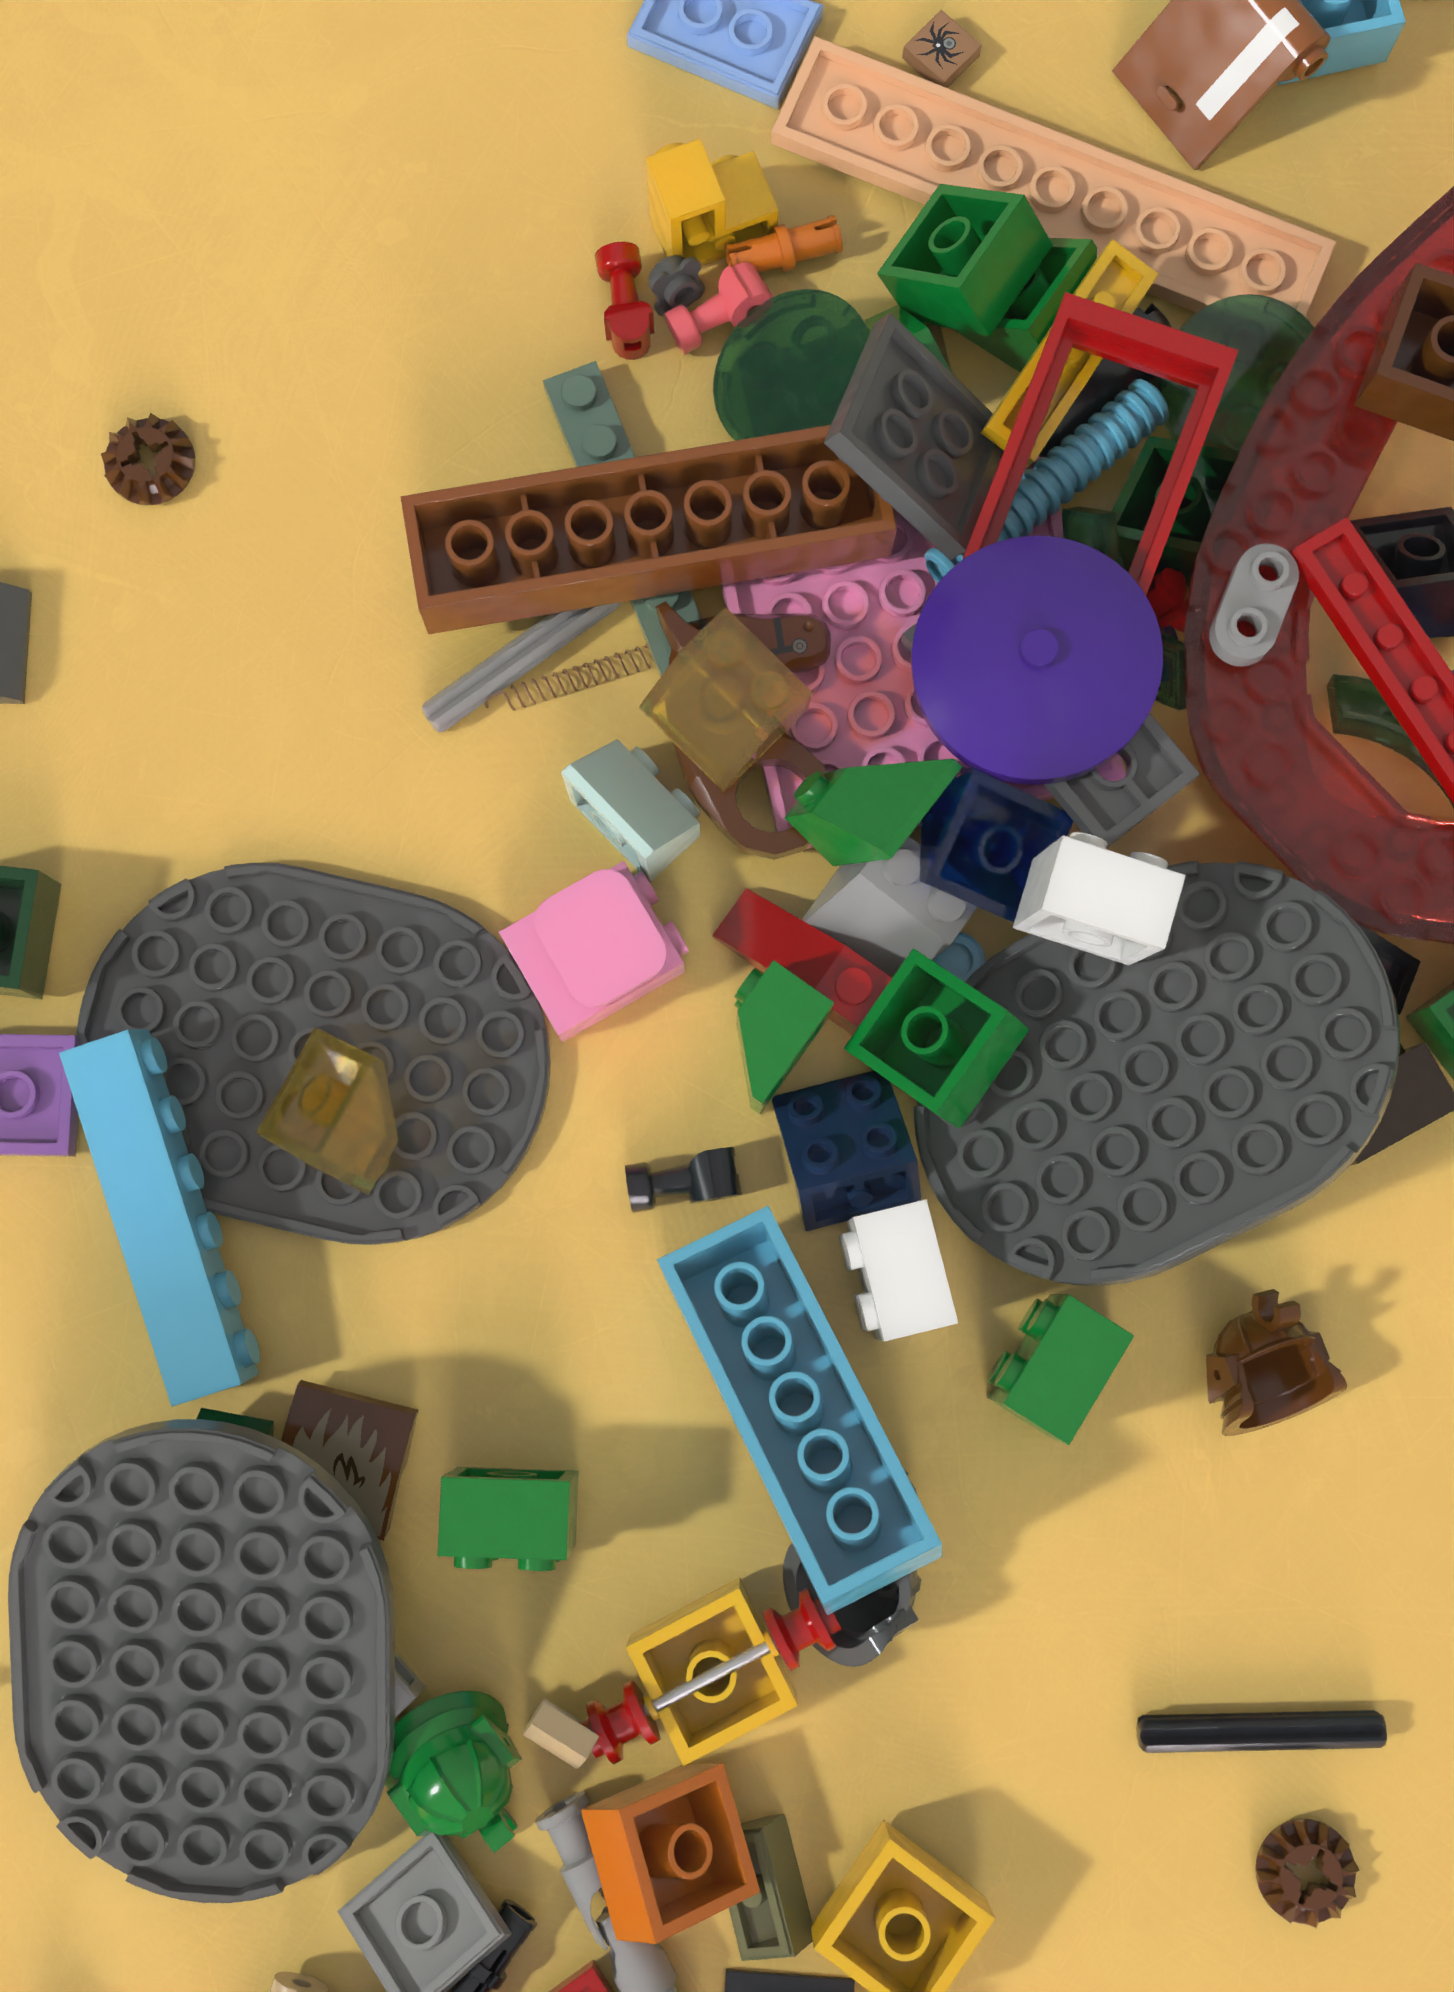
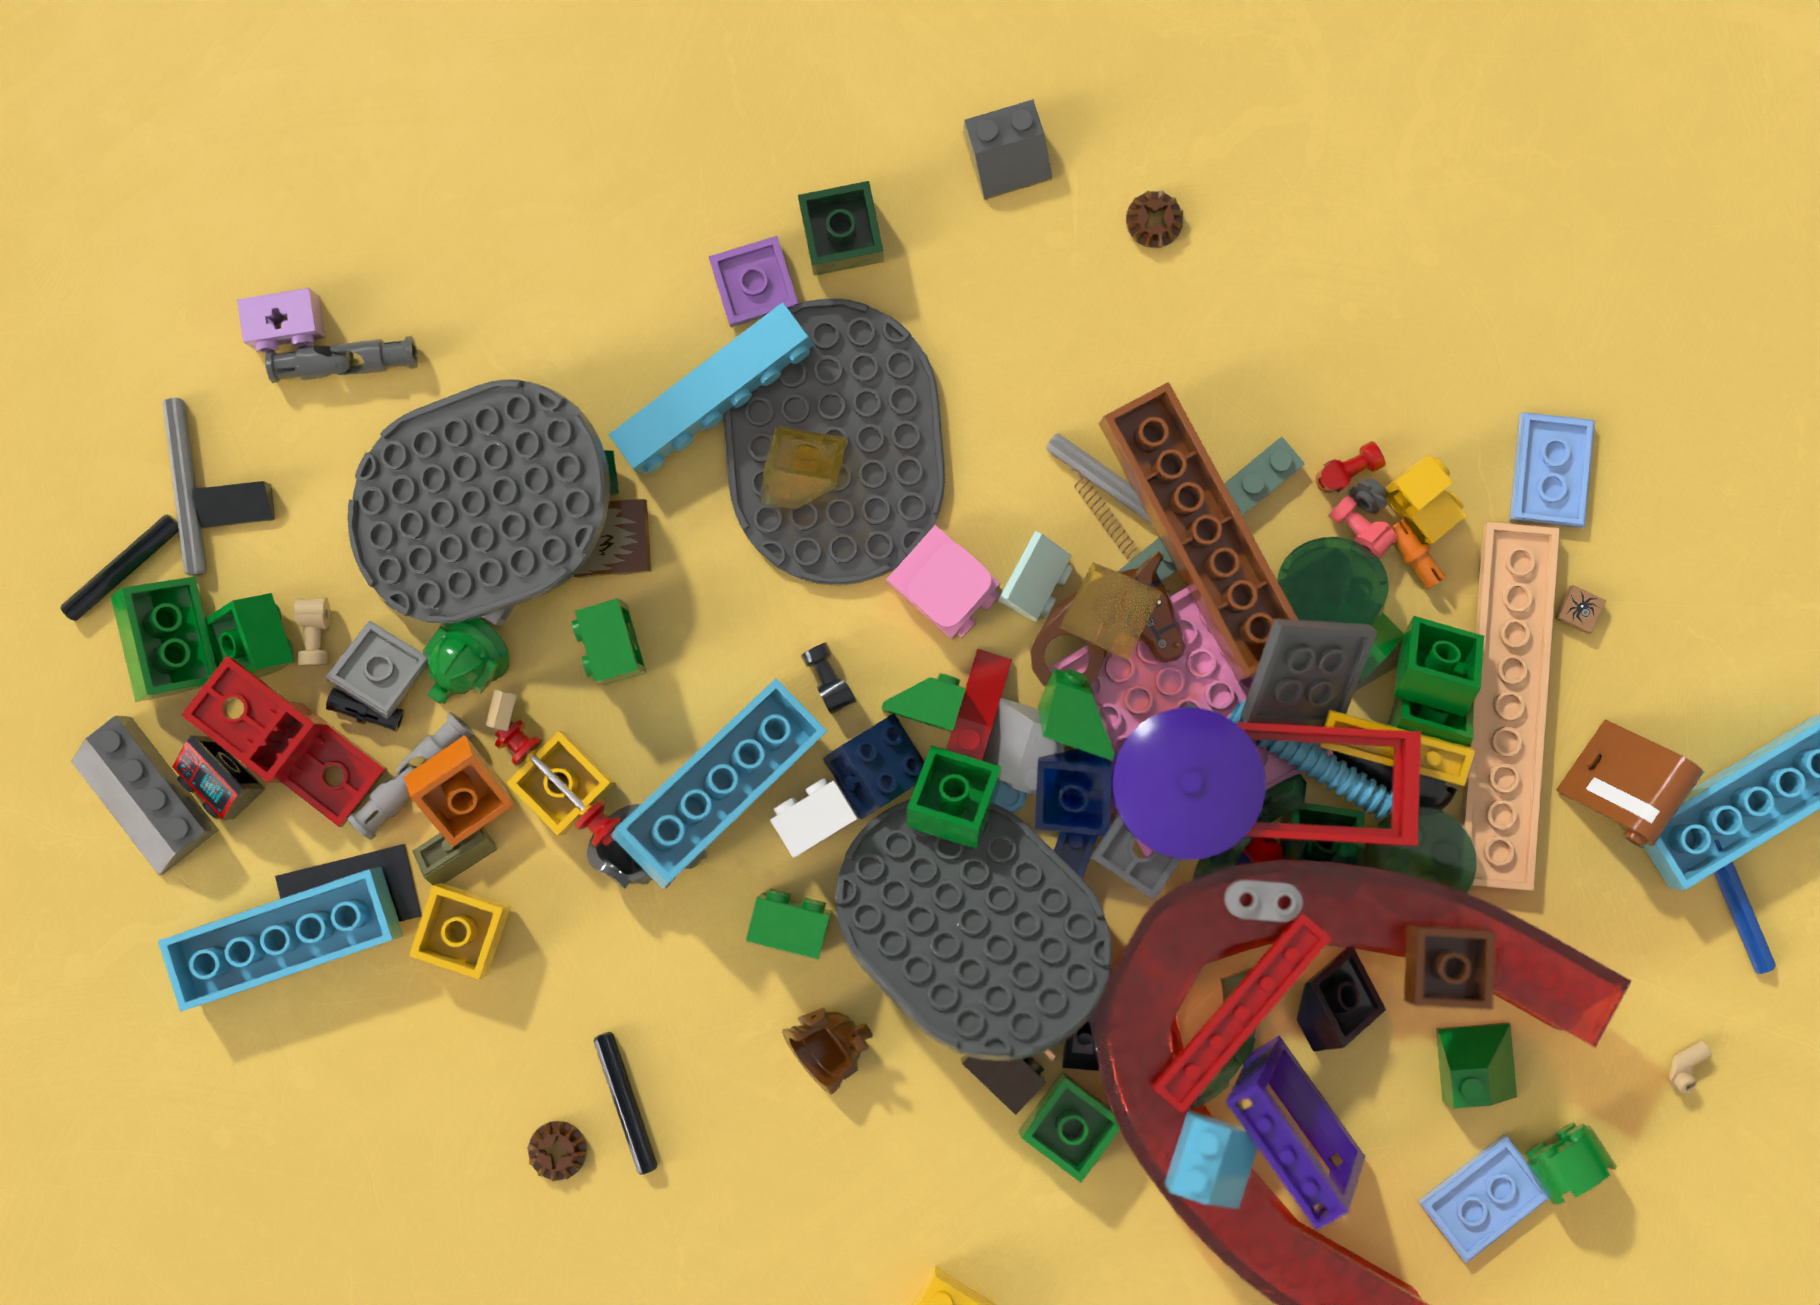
camera: 70 degrees right, 5 degrees up
white brick [1013,832,1186,965] -> none

